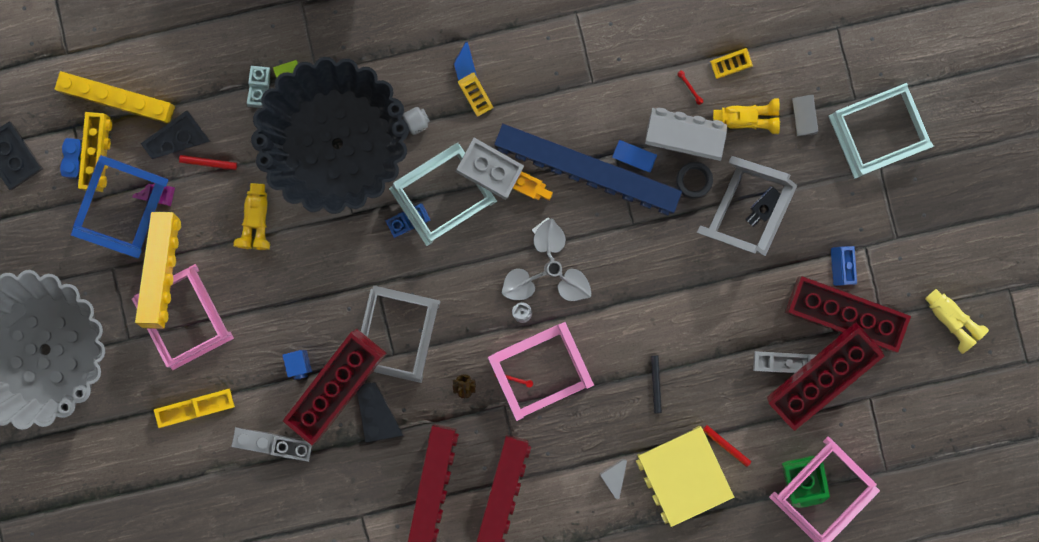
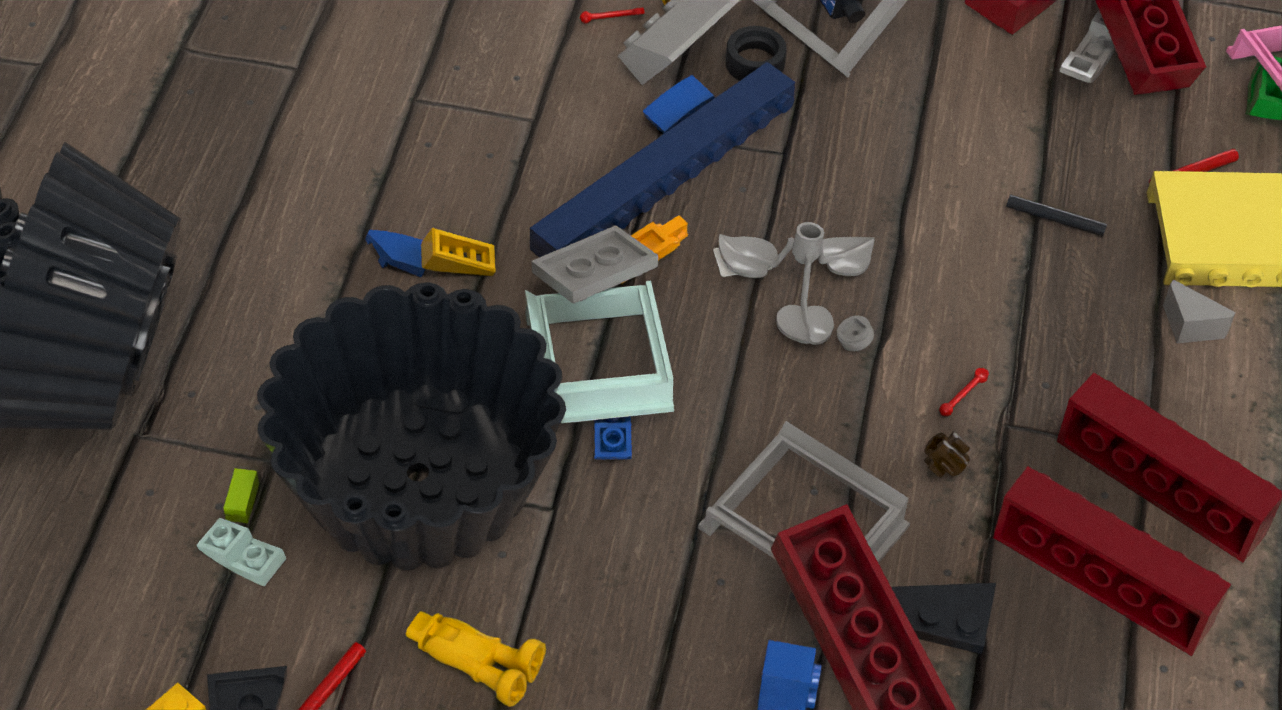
camera: 70 degrees left, 35 degrees down
bright pink piece [488,322,594,421] -> none

